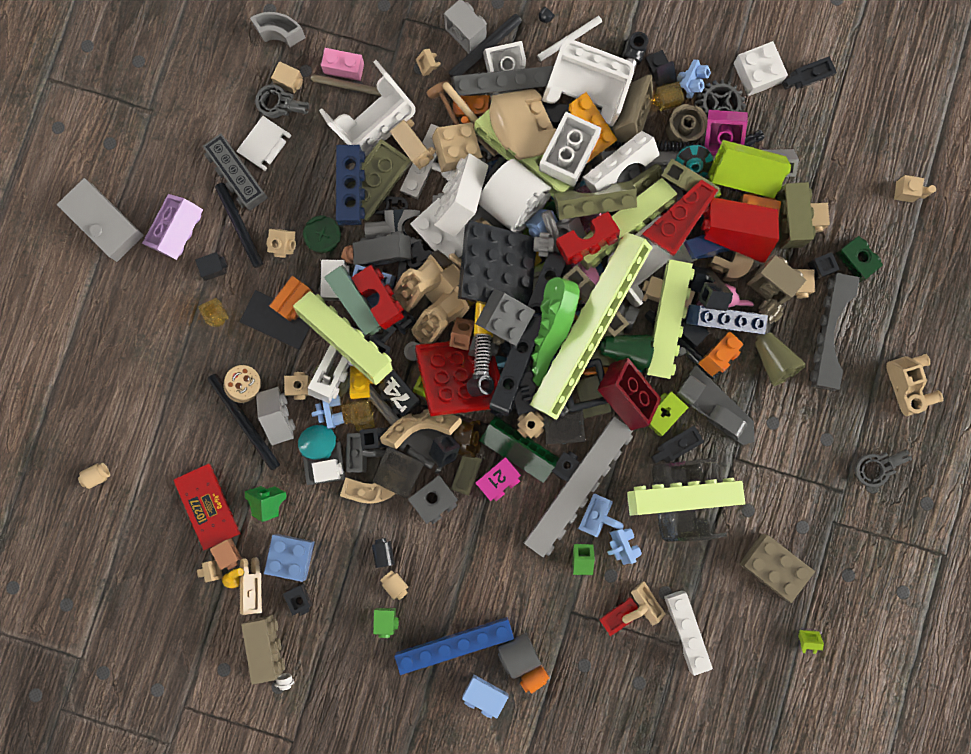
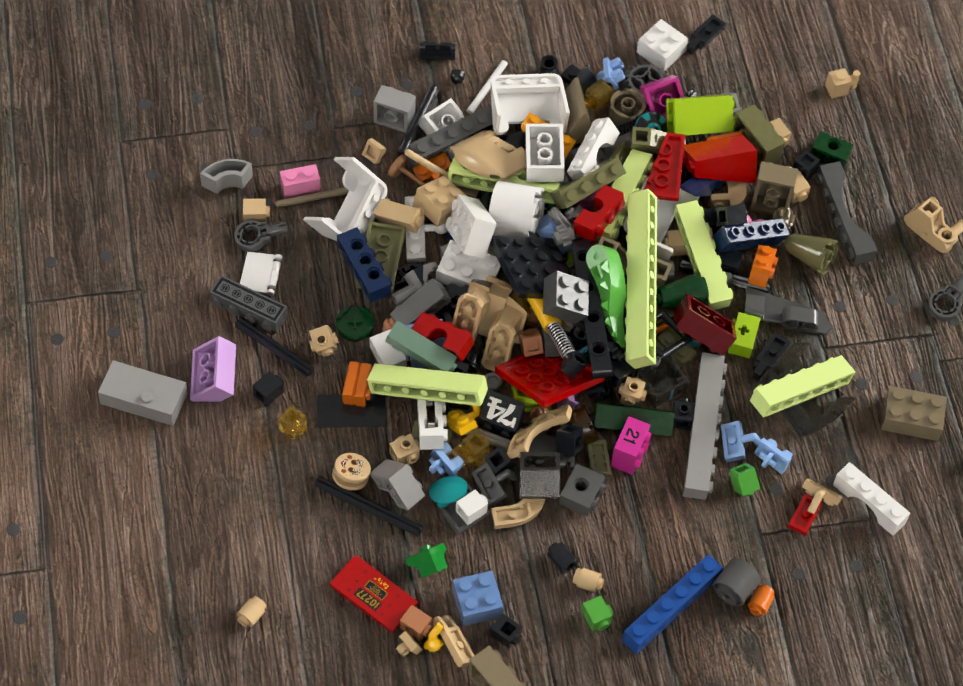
camera: 30 degrees left, 25 degrees down
light blue brick [462,675,508,718] -> none

